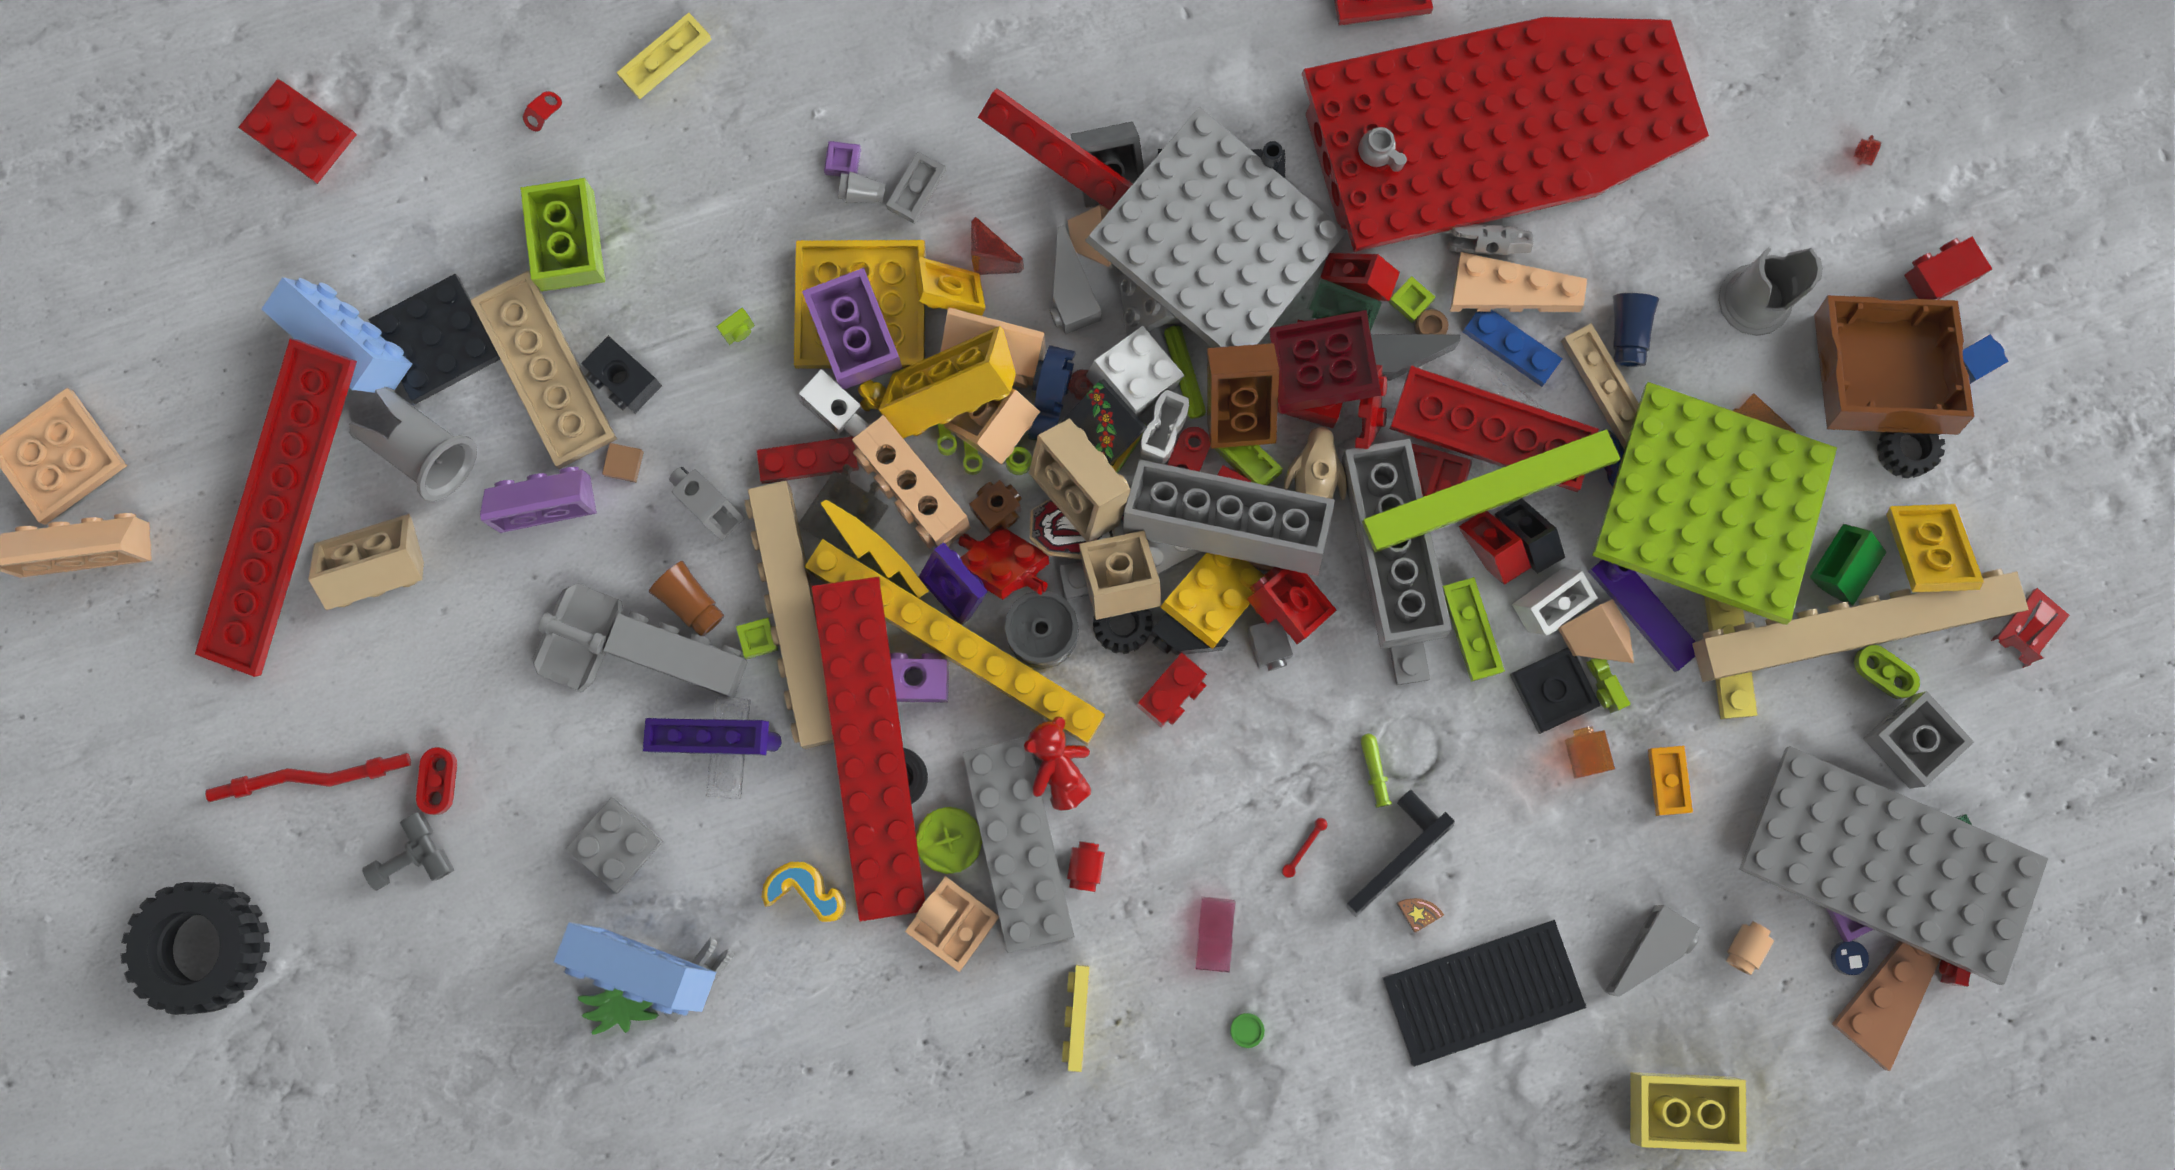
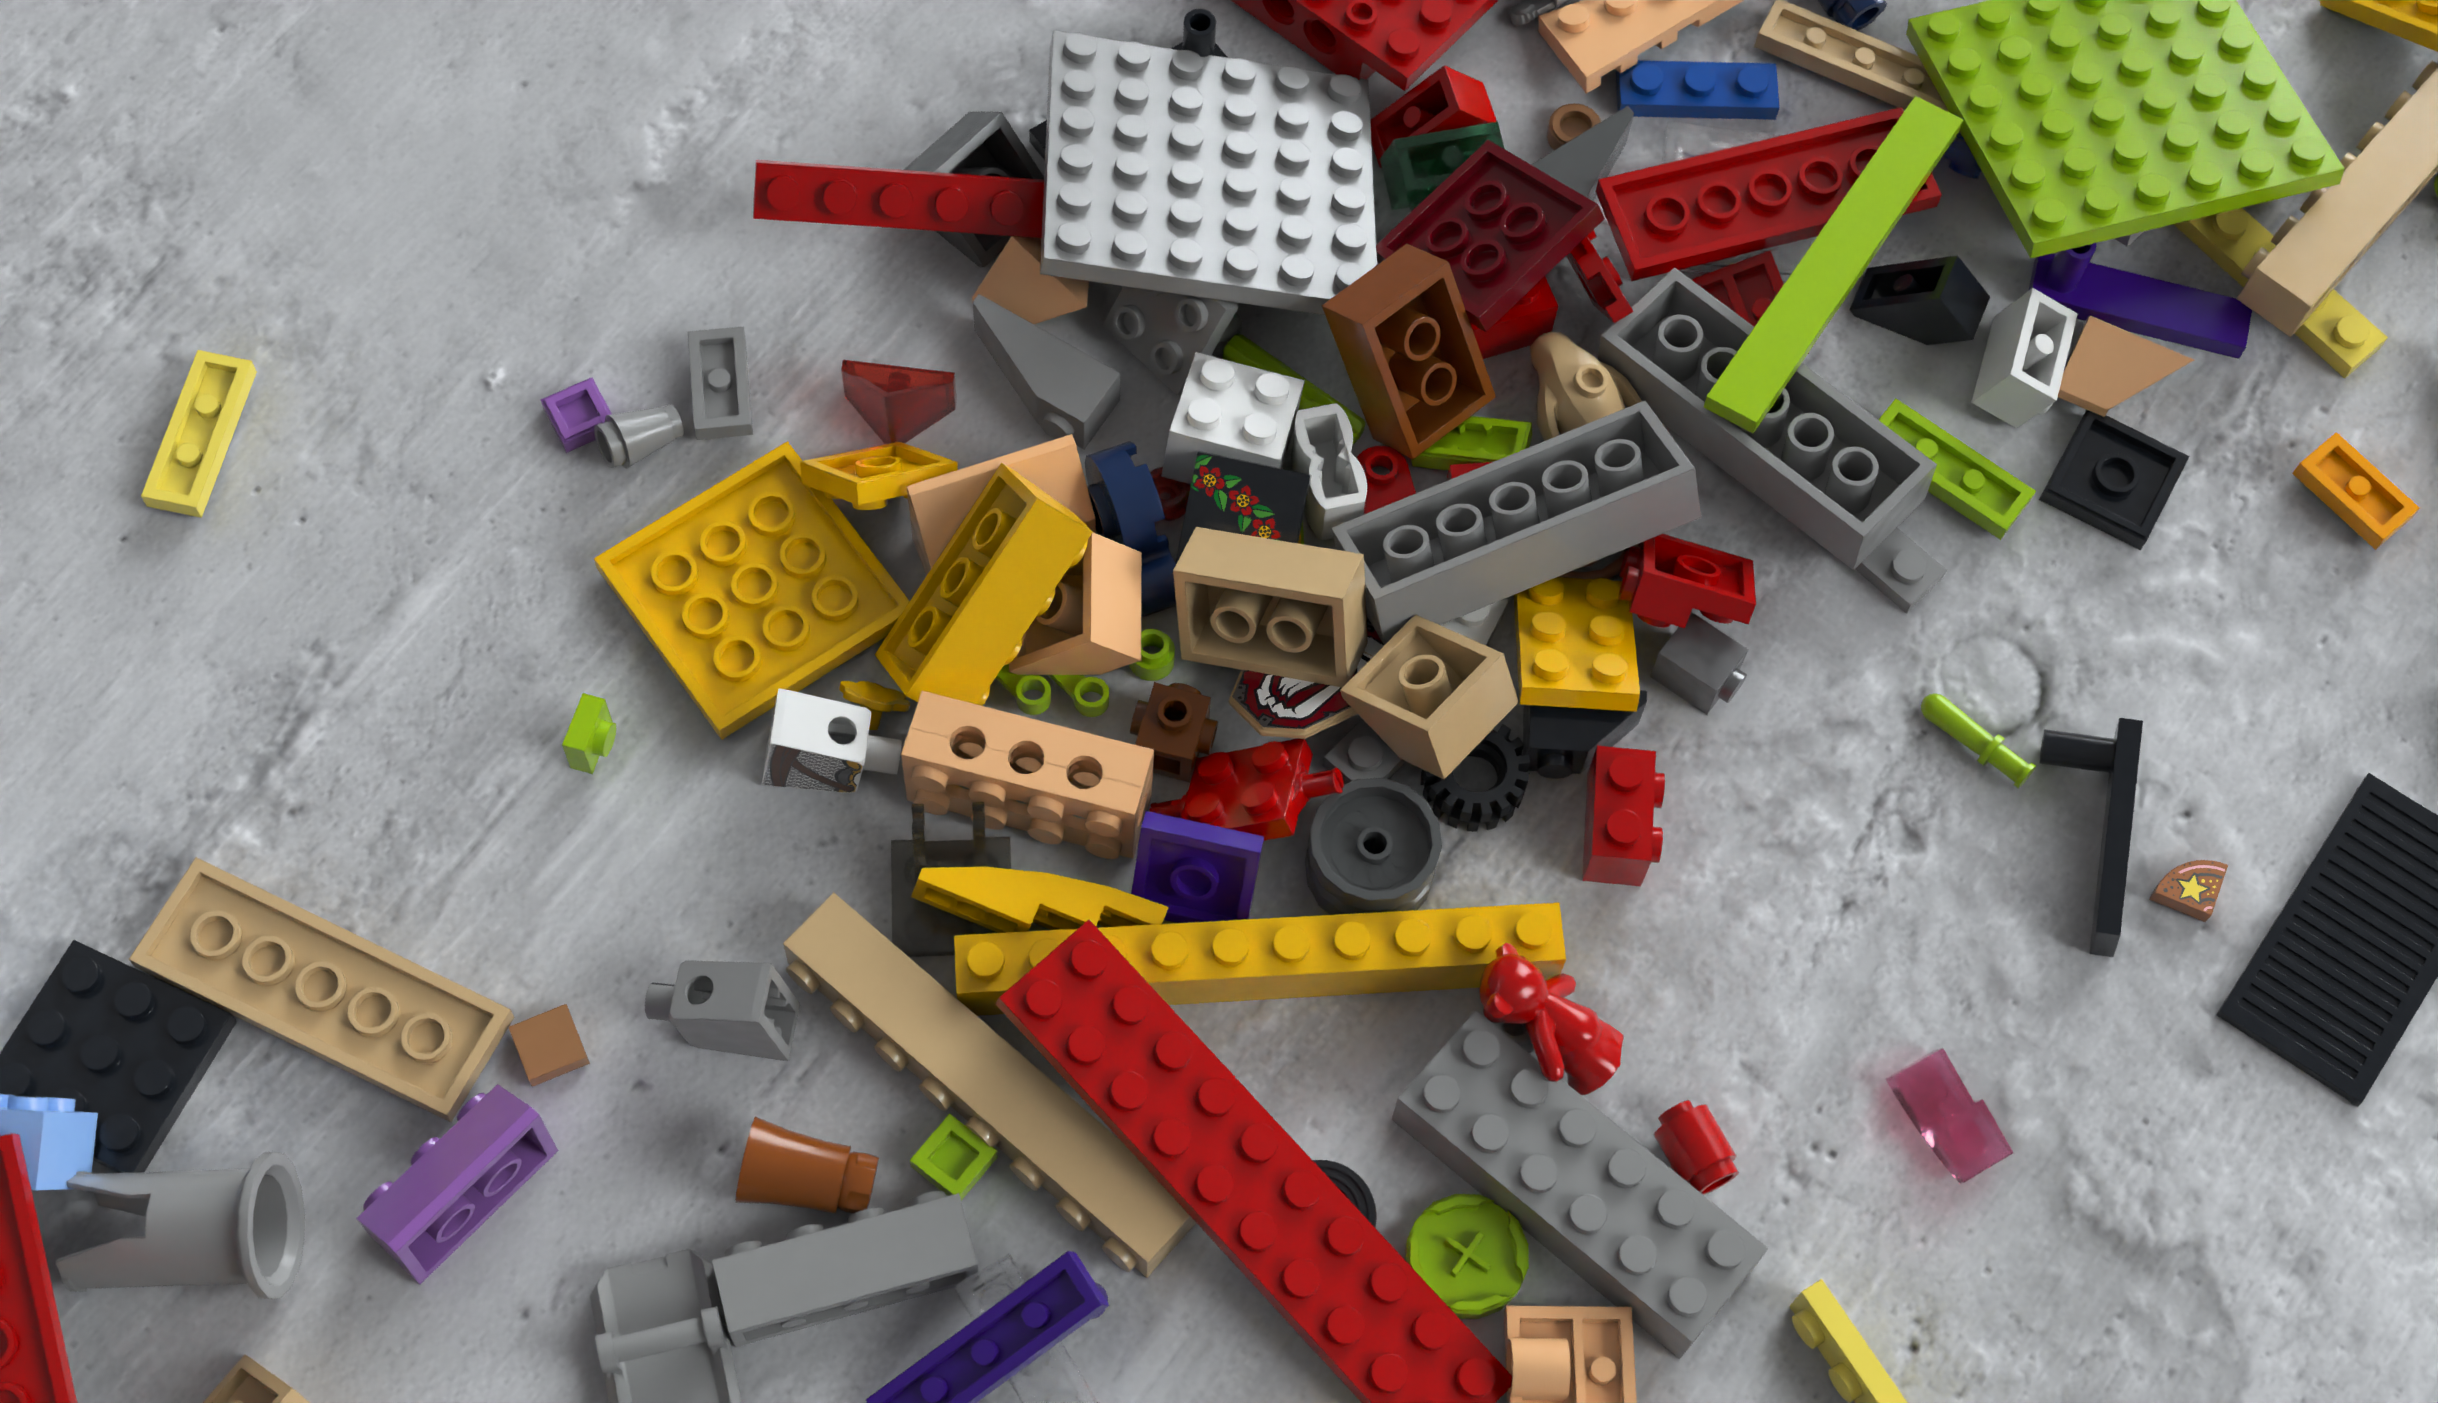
camera: 40 degrees left, 15 degrees down
lime brick [520,178,605,292] -> none
red piece [523,91,562,132] -> none
black brick [581,335,662,414] -> none
red plate [757,436,859,484] -> none
medium lavender brick [802,268,902,390] -> none
medium lavender brick [890,653,949,703] -> none
bright green piece [1230,1013,1265,1048] -> none
red hinge [1282,818,1328,878] -> none
lime plate [1389,276,1435,323] -> none
red slope [1459,511,1531,585] -> none
clear orange brick [1565,726,1615,779] -> none
lime plate [1586,658,1631,713] -> none
green brick [1810,524,1887,606] -> none

